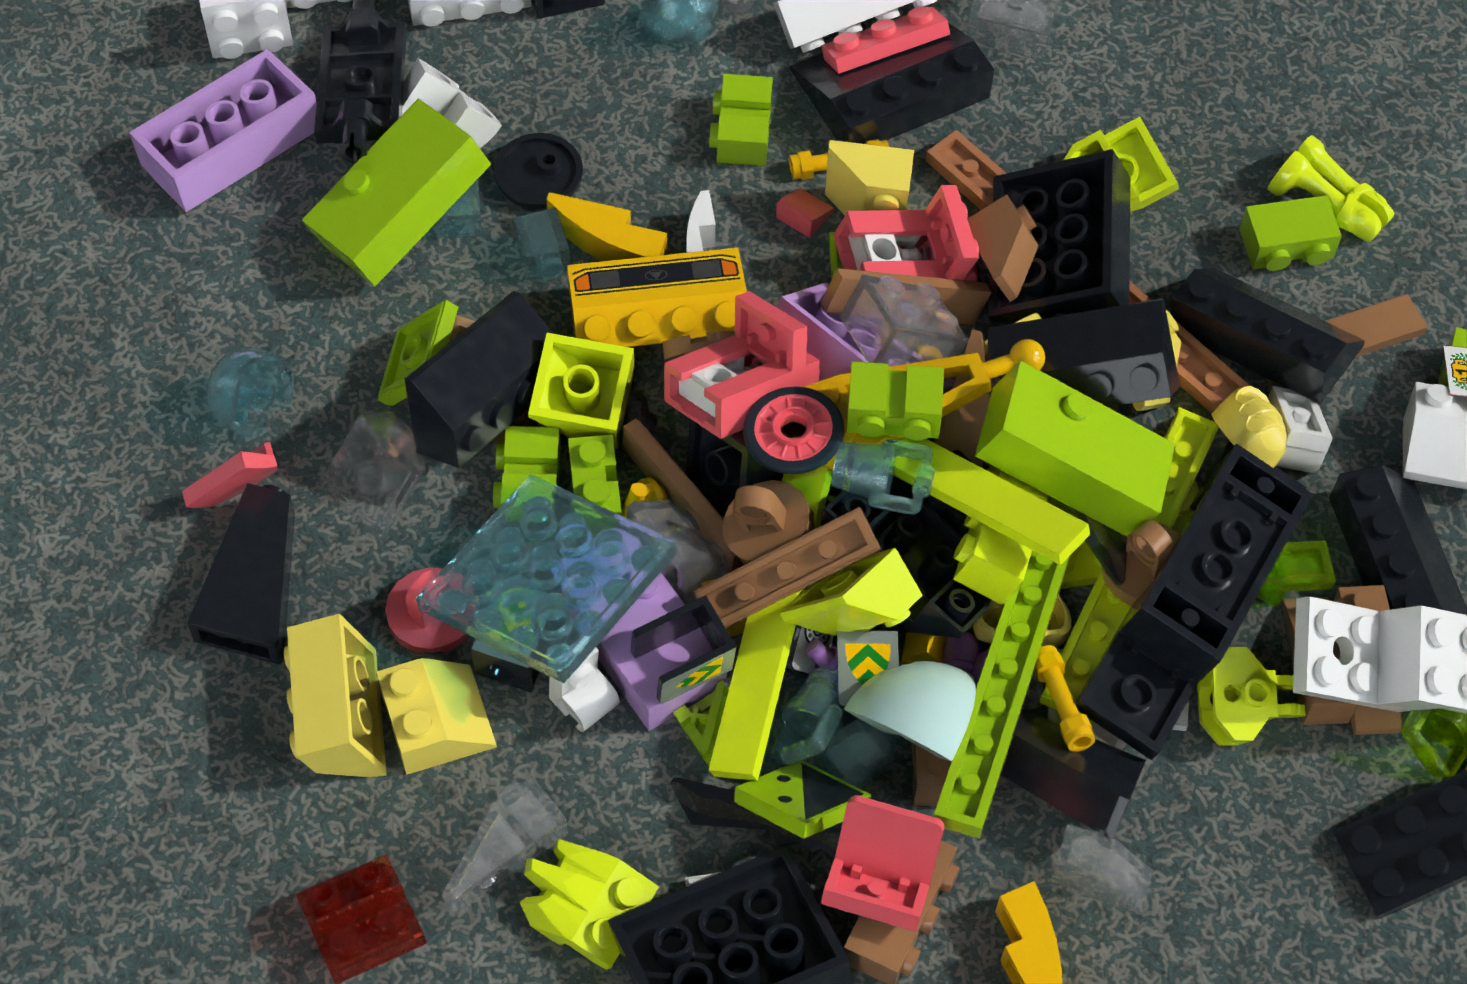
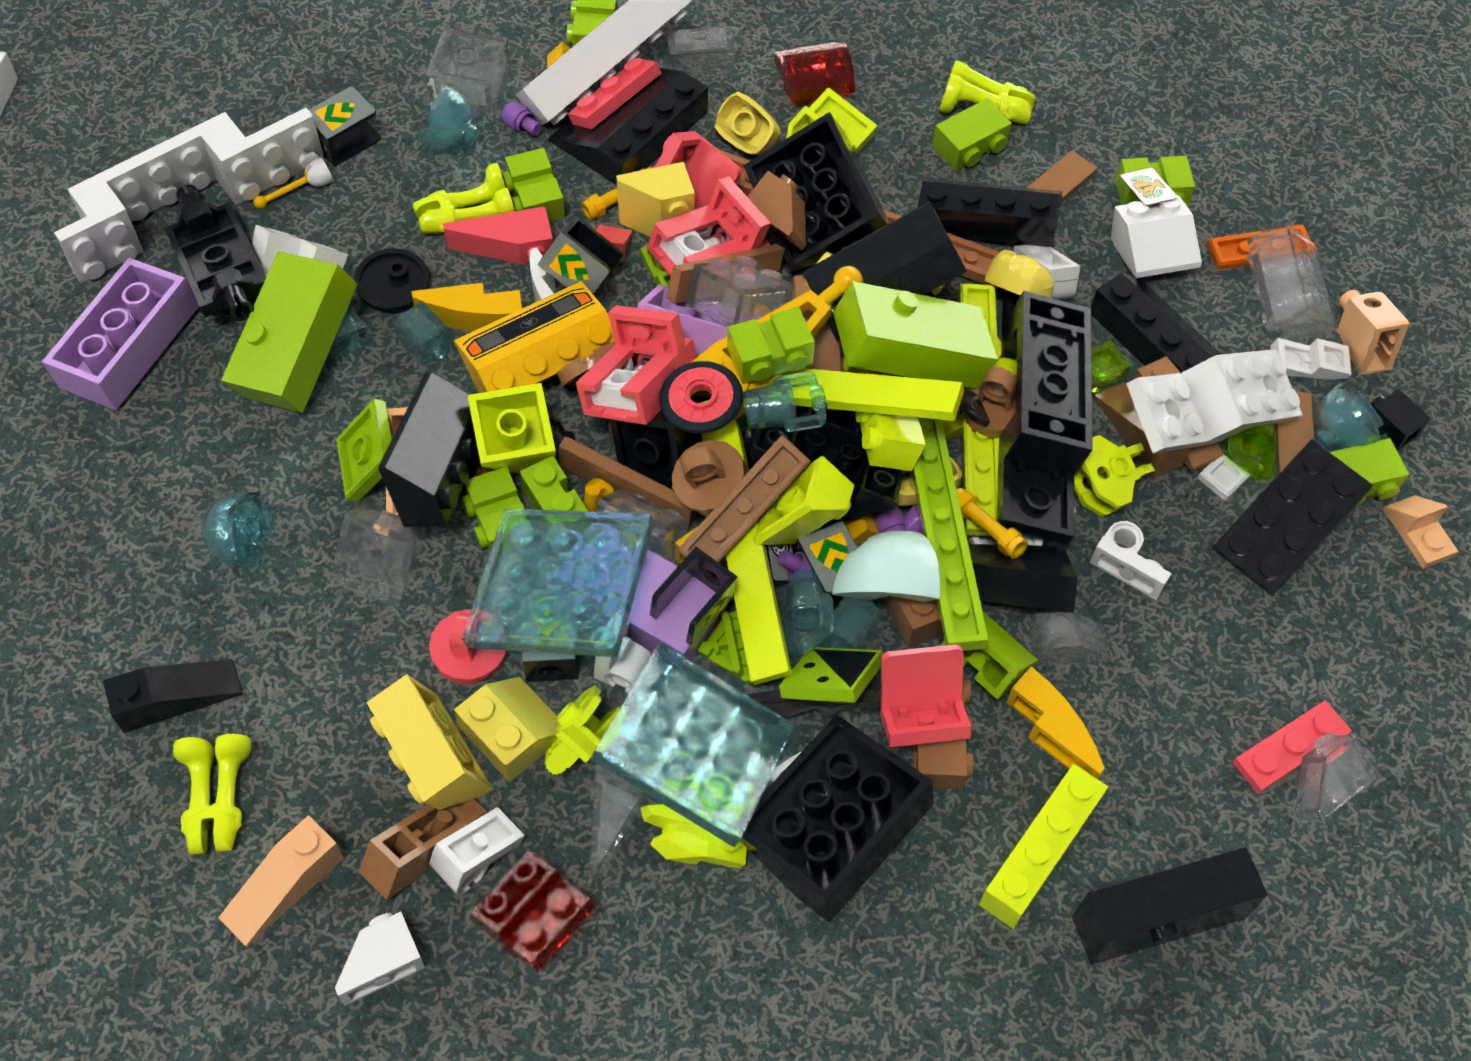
camera: 25 degrees left, 0 degrees up
coral slope [182,442,277,508] -> none
black slope [187,483,295,665] -> none
none -> black slope [103,659,242,733]
none -> neon yellow piece [173,734,251,855]
none -> light nougat slope [218,815,344,947]
none -> hinge [253,157,334,209]
none -> white slope [335,912,425,1006]
none -> medium nougat slope [358,799,487,900]
none -> neon yellow piece [413,163,515,234]
none -> white plate [429,807,525,895]
none -> coral slope [443,206,553,264]
none -> medium lavender cylinder [501,102,542,136]
none -> piece [537,215,624,294]
none -> neon yellow hinge [544,685,625,775]
none -> clear light blue plate [590,642,795,847]
none -> coral bracket [652,131,742,209]
none -> light yellow piece [714,91,781,156]
none -> clear red brick [775,42,855,104]
none -> lime brick [940,612,1038,700]
none -> white plate [1090,521,1171,600]
none -> white tile [1197,454,1250,501]

